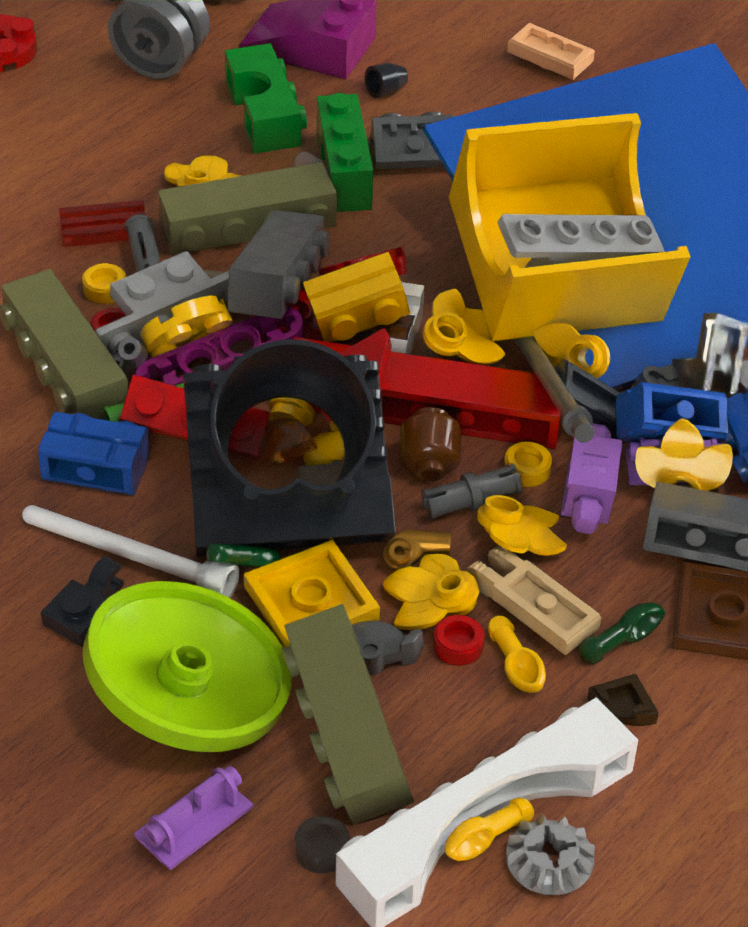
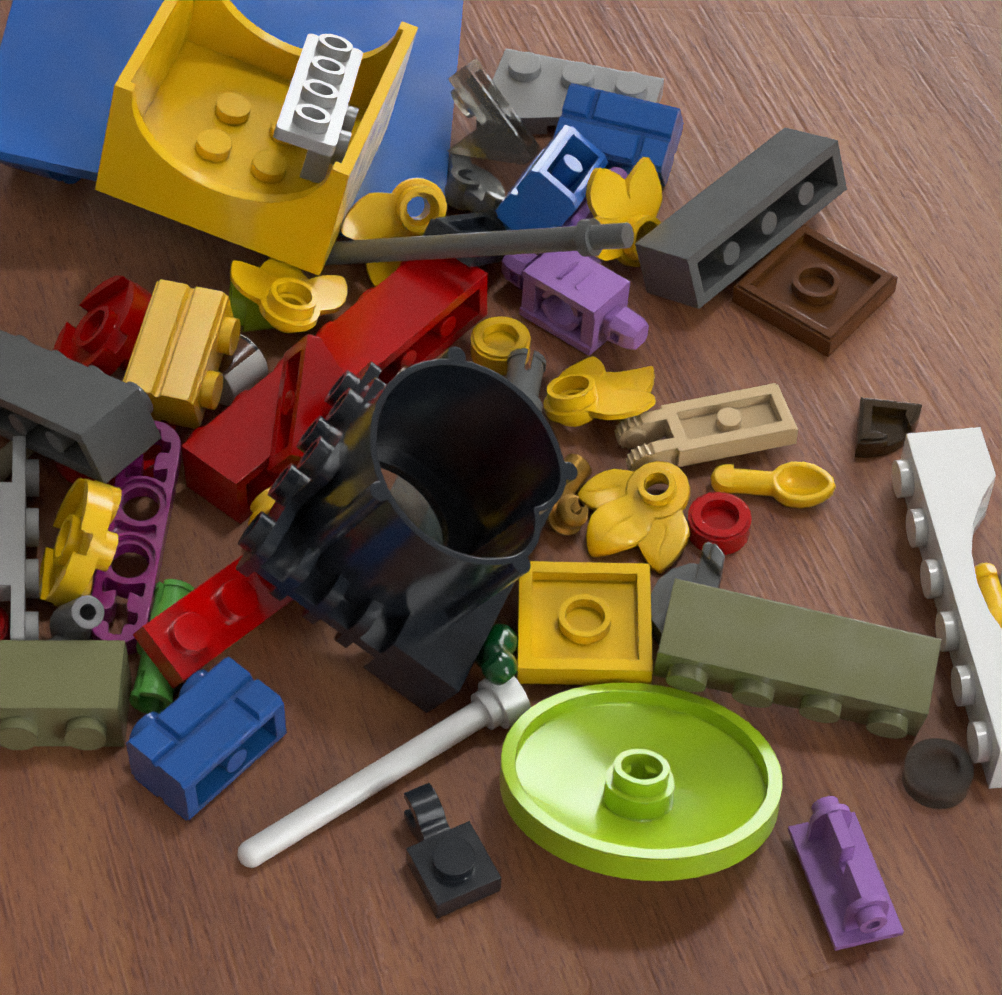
camera: 60 degrees left, 5 degrees up
dark green piece [579,602,665,663] -> none

